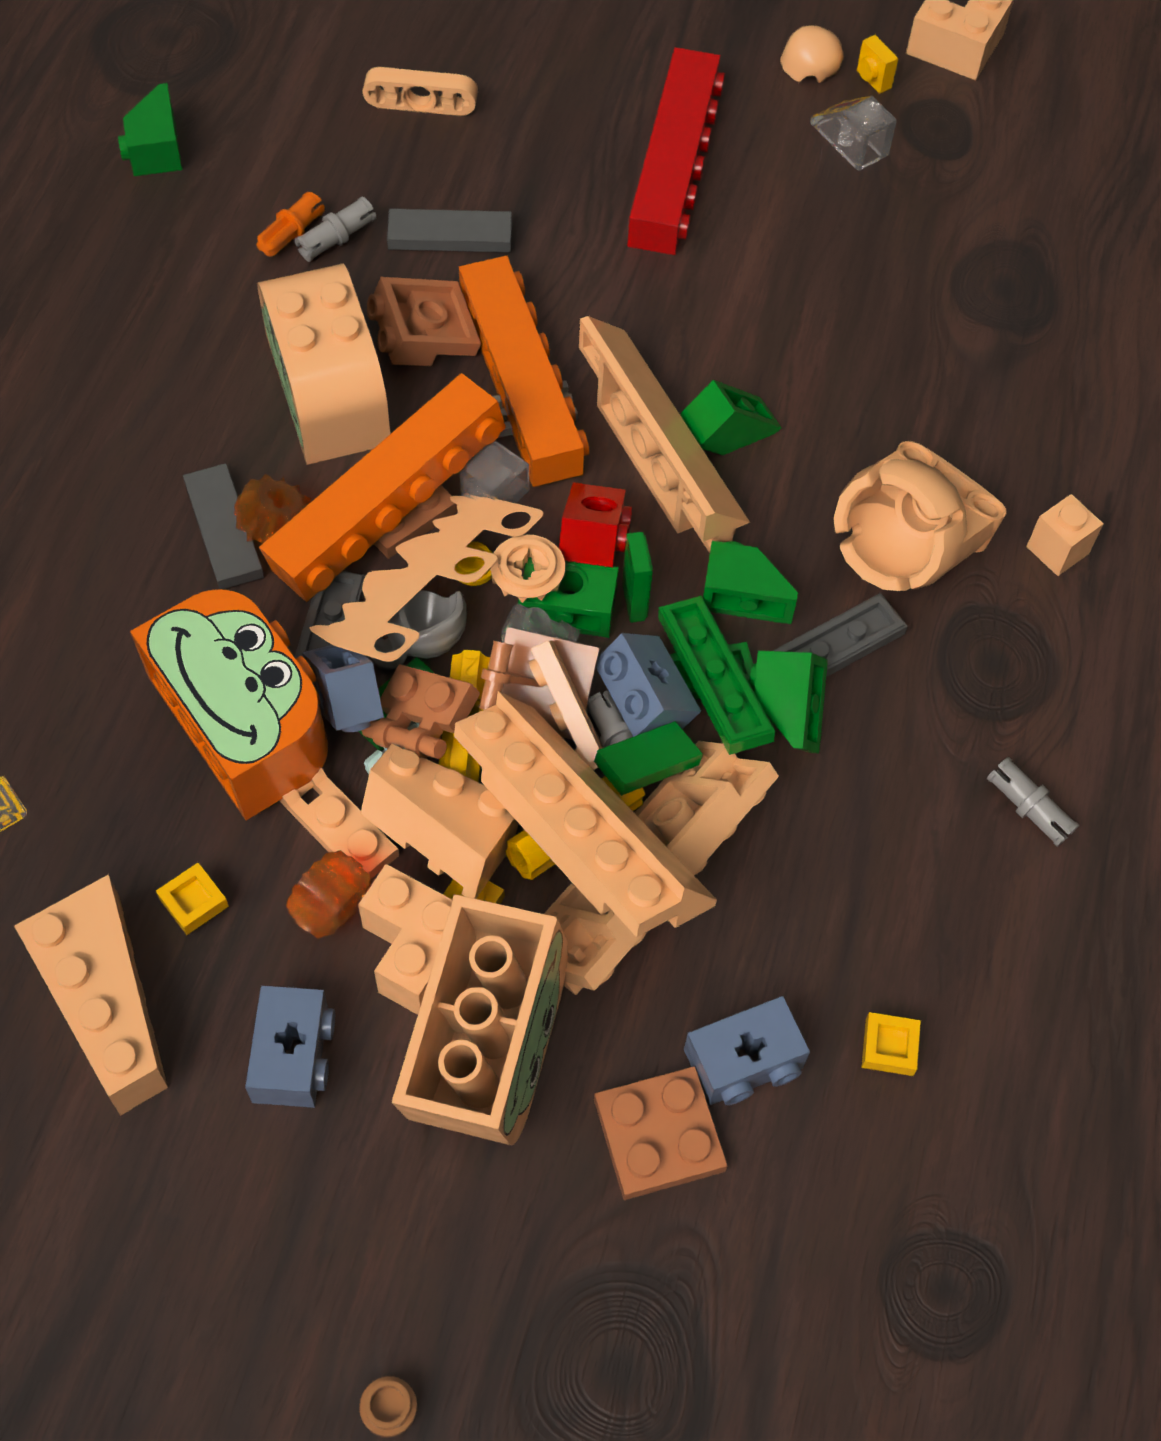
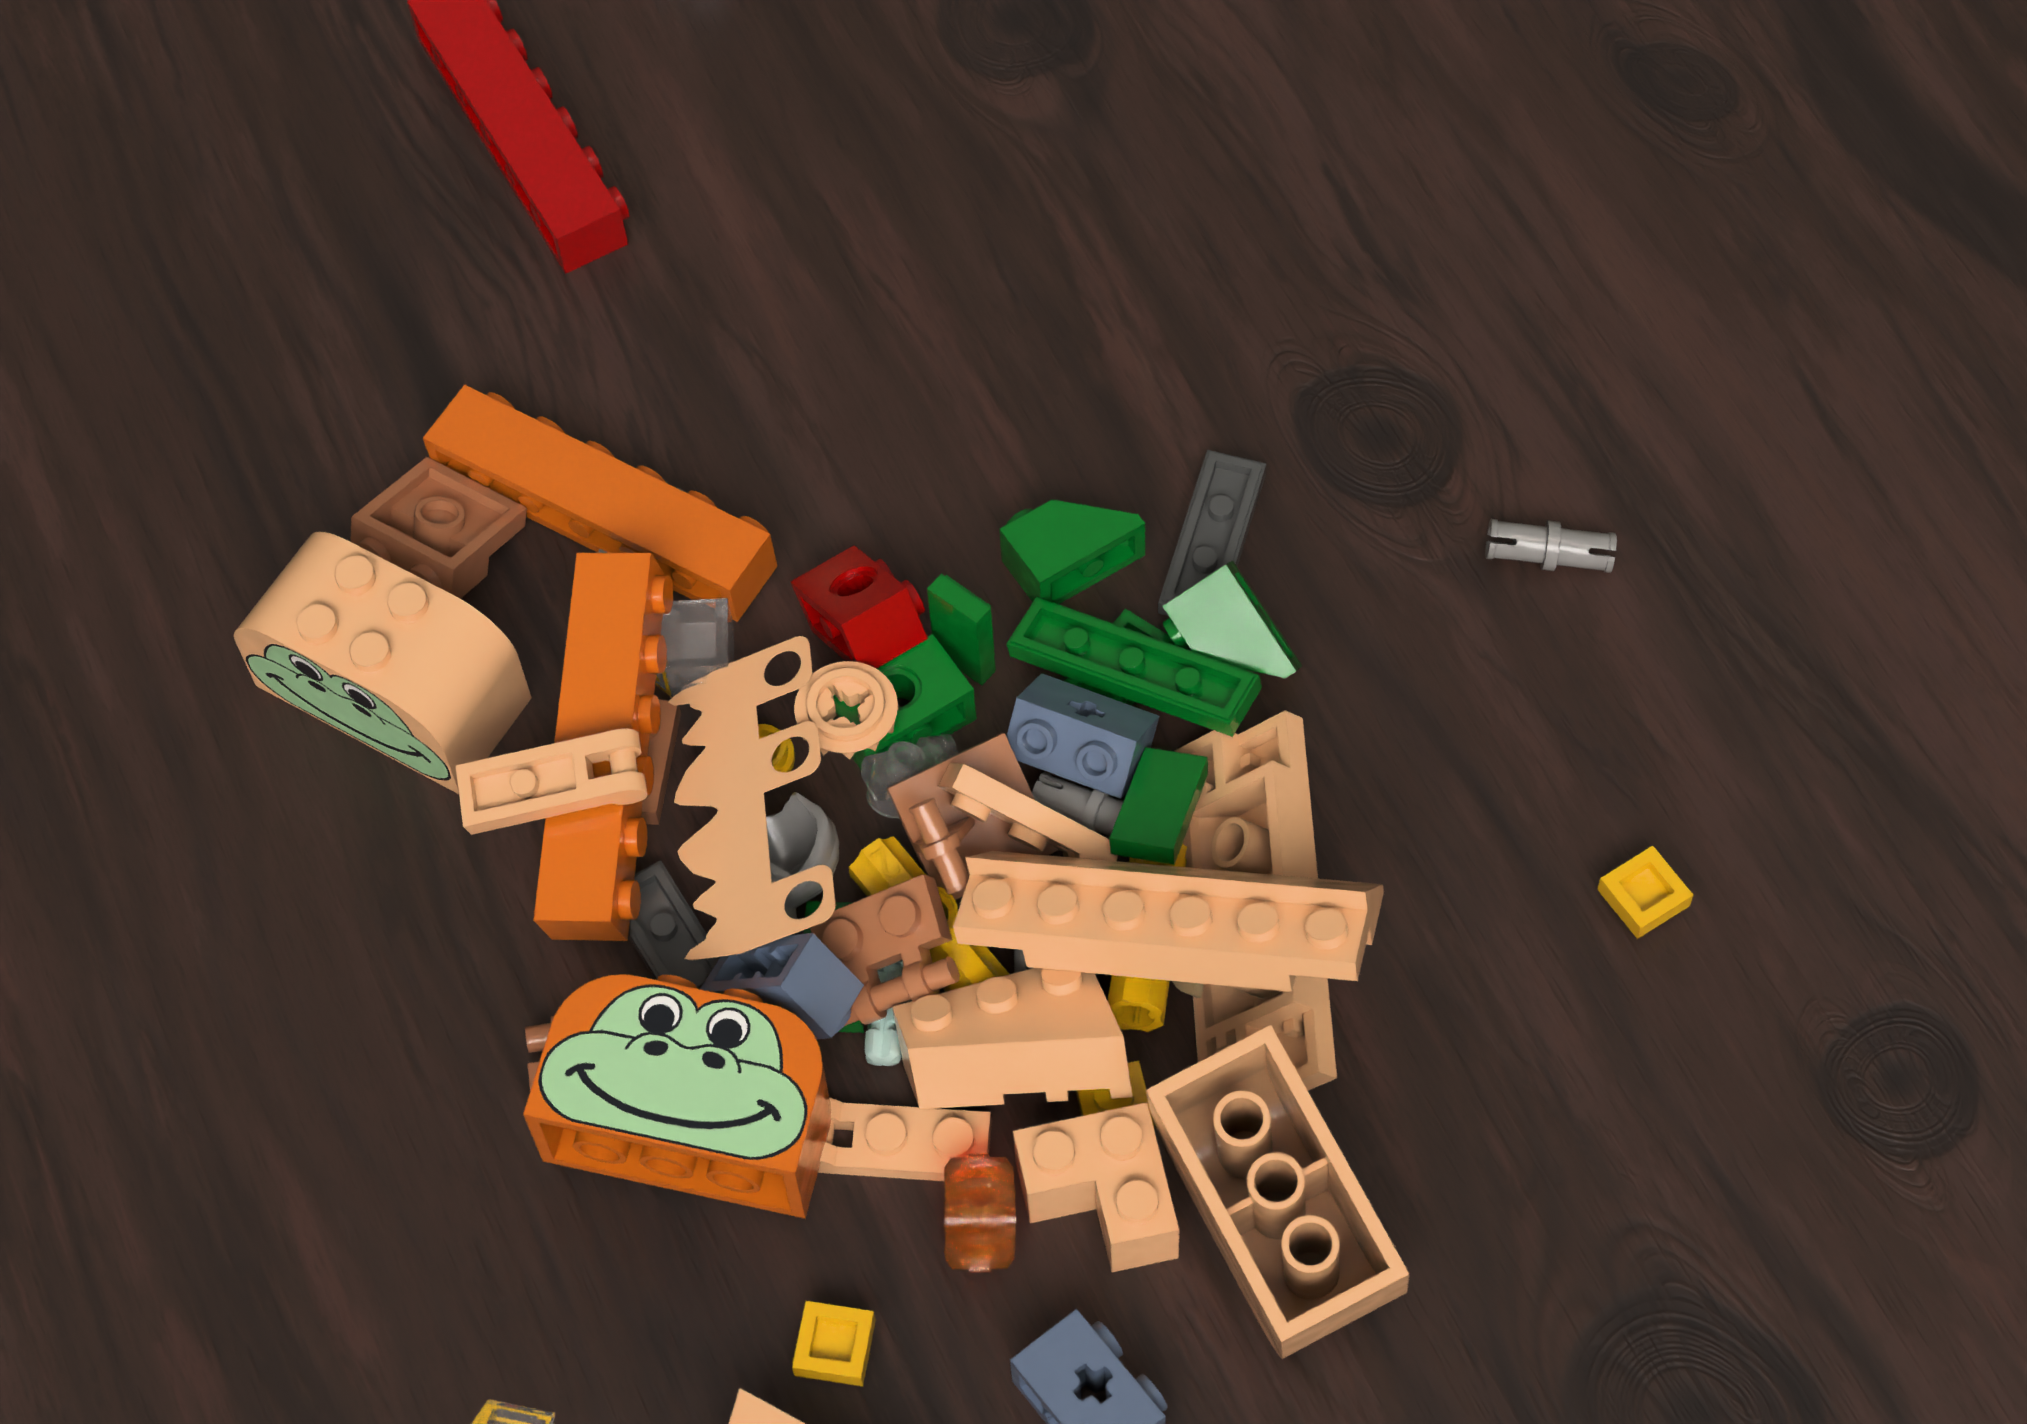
camera: 35 degrees left, 0 degrees up
dark grey tile [183,463,264,590] -> none
clear orange gear [234,474,311,544] -> none
orange axle [256,192,325,257] -> none
light grey pin [294,196,376,262] -> none
light nougat beam [363,67,478,116] -> none
dark grey tile [387,209,511,252] -> none
light nougat slope [579,316,750,553] -> none
nougat plate [594,1066,727,1200] -> none
green slope [680,380,782,455] -> none
sand blue brick [684,996,810,1106] -> none
light nougat piece [834,441,1007,591] -> none
light nougat brick [1027,494,1104,576] -> none
none -> light nougat plate [456,729,648,835]

